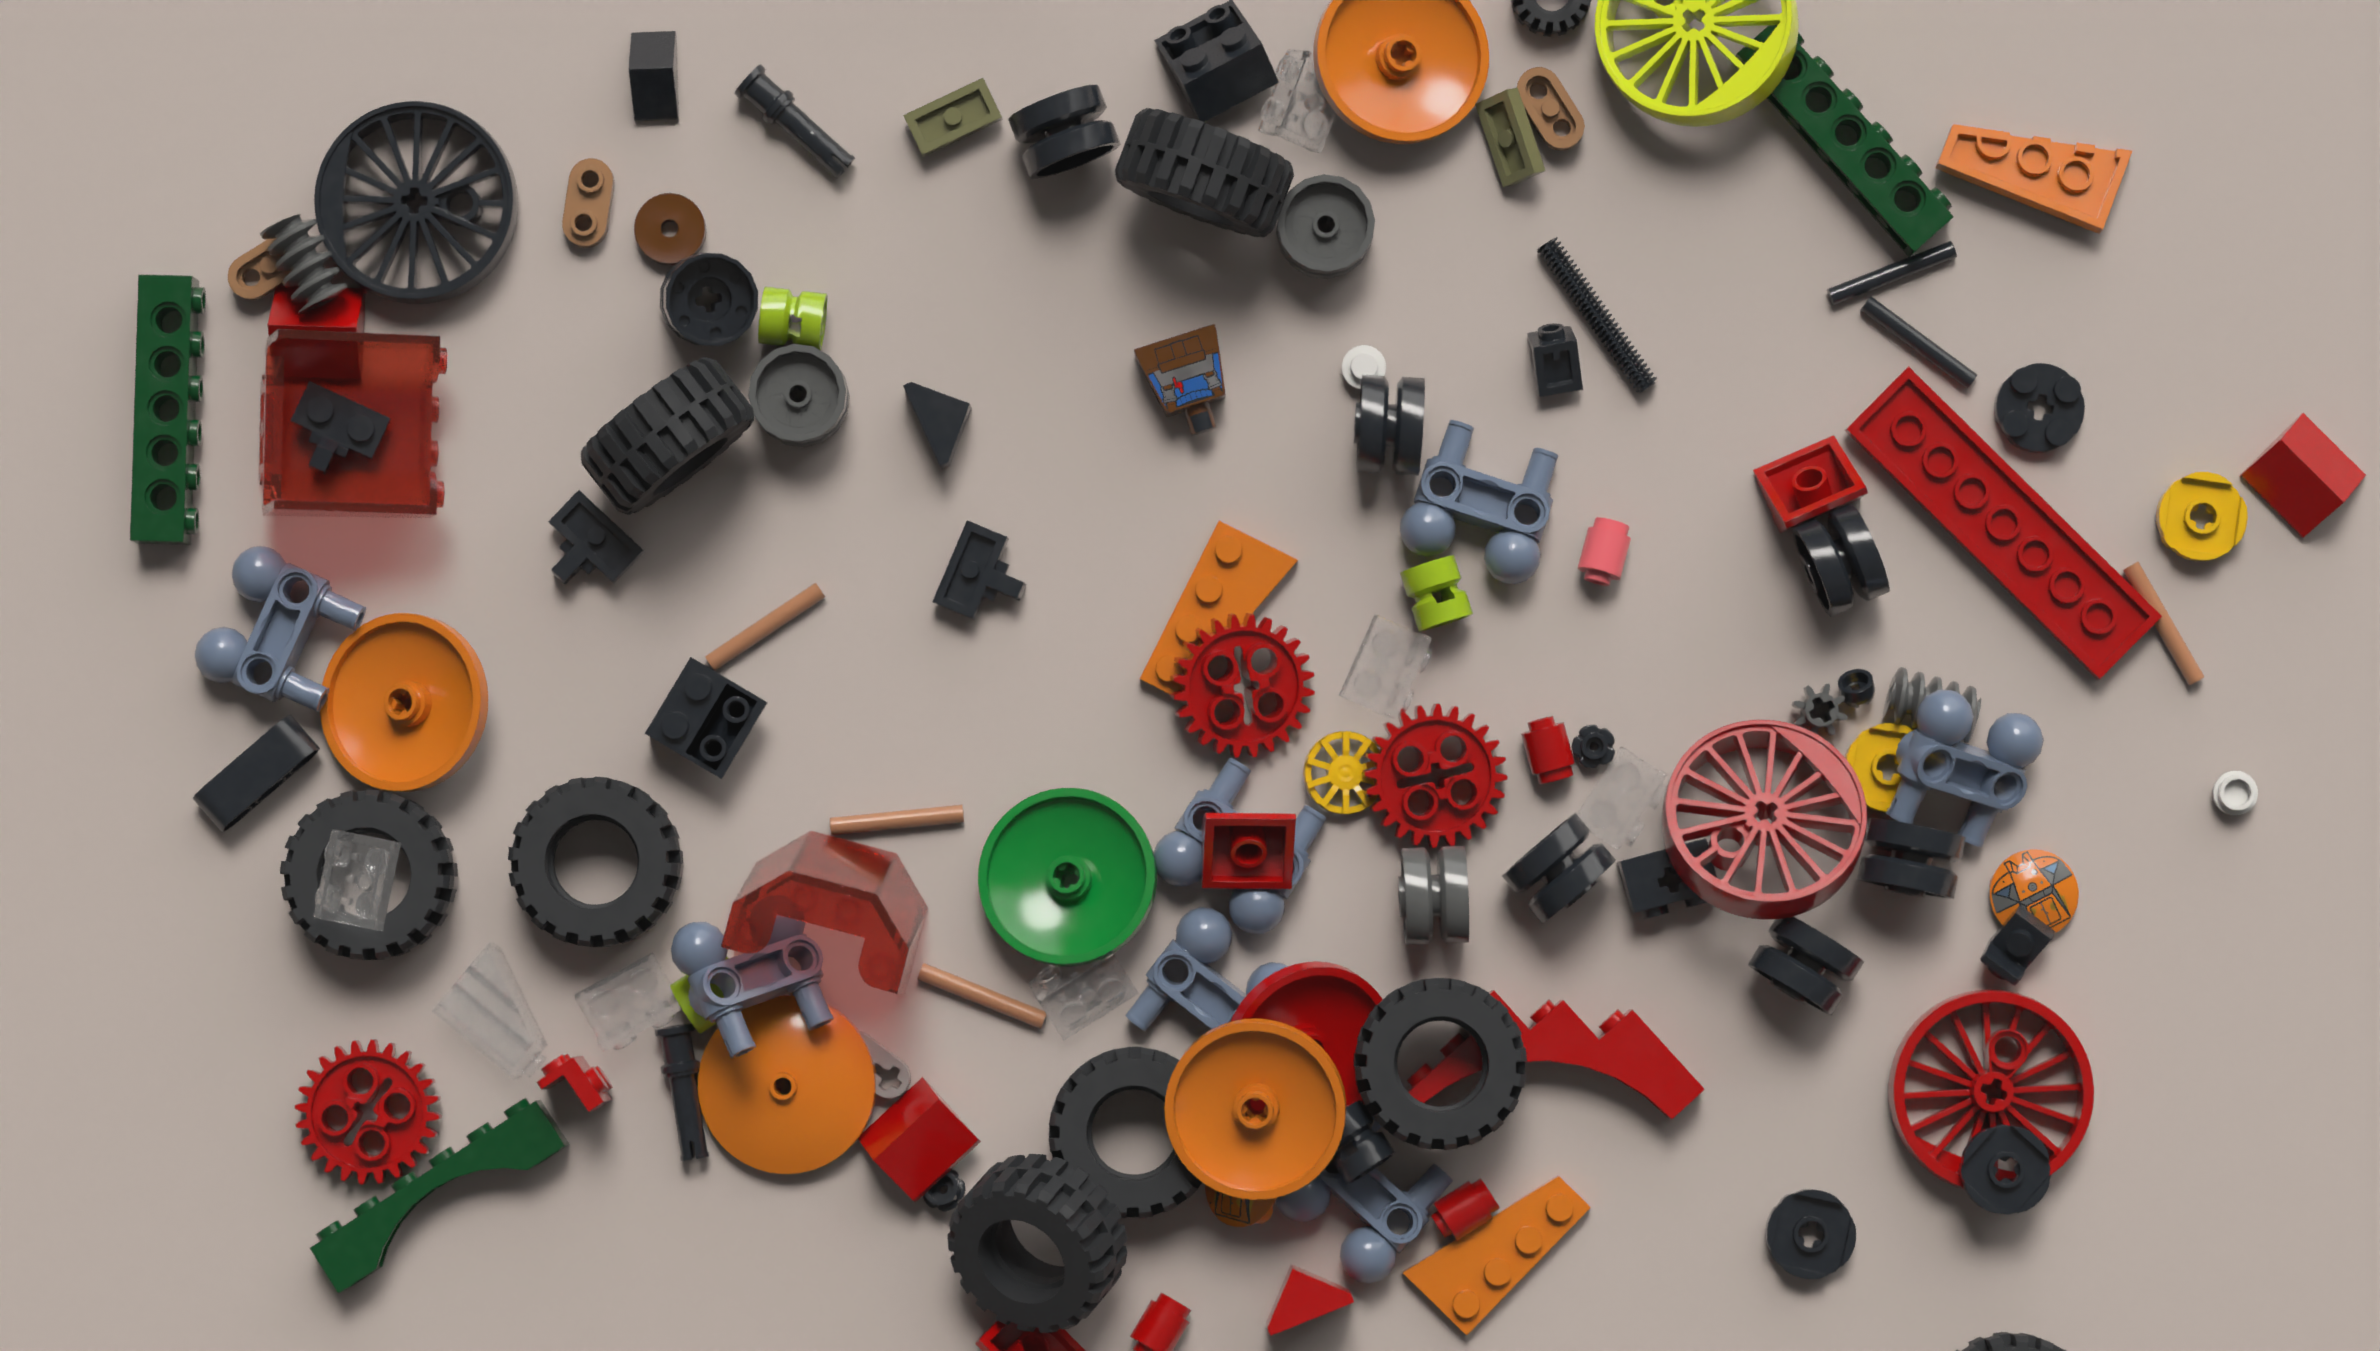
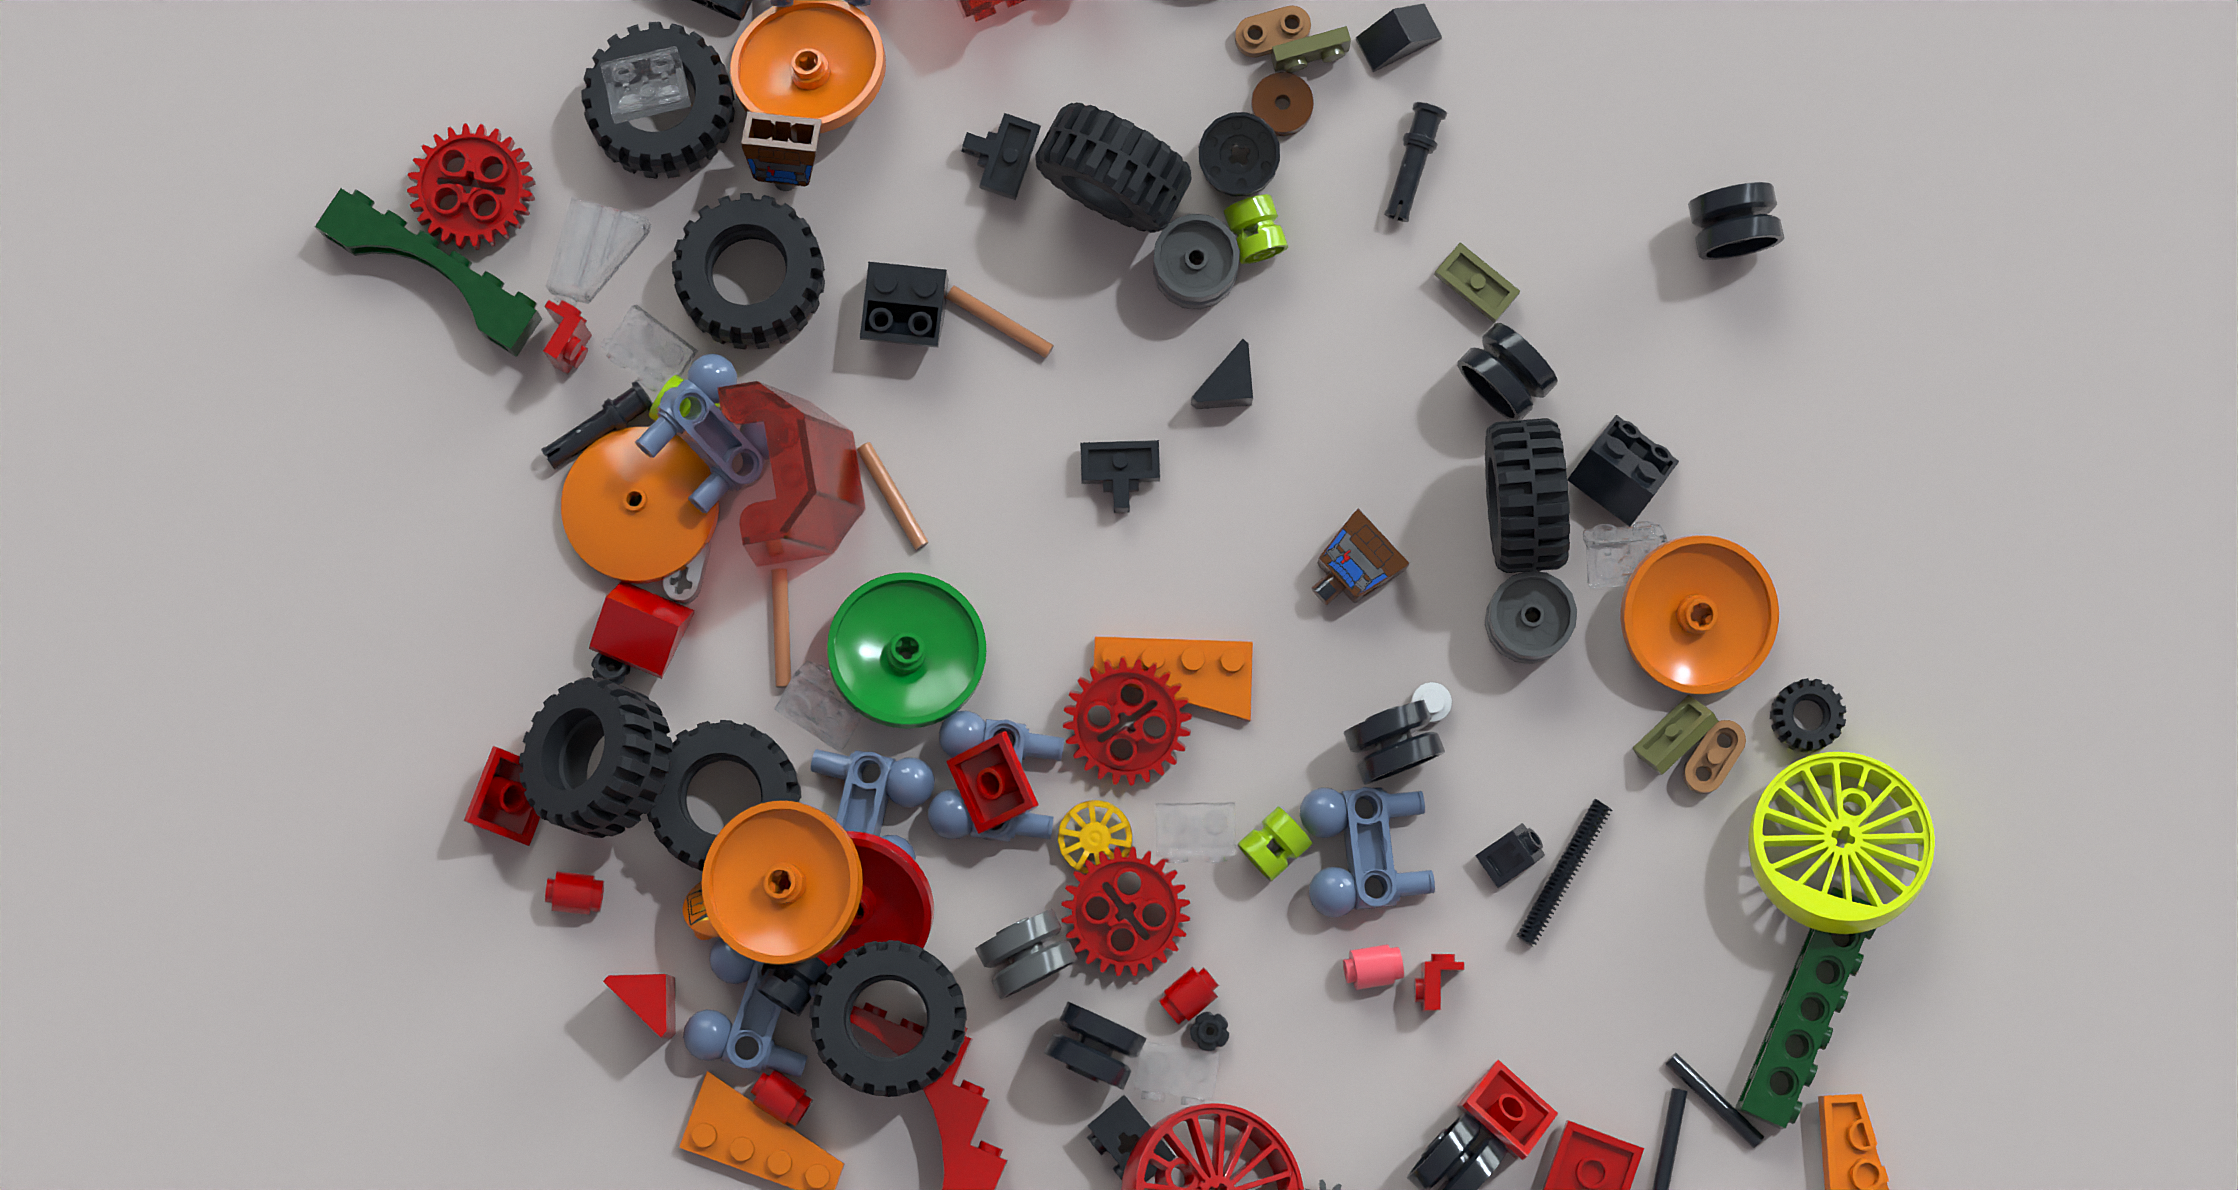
camera: 65 degrees right, 5 degrees down
none -> reddish brown torso [741,111,822,191]
none -> olive plate [1271,26,1351,73]
none -> red bracket [1414,954,1464,1011]

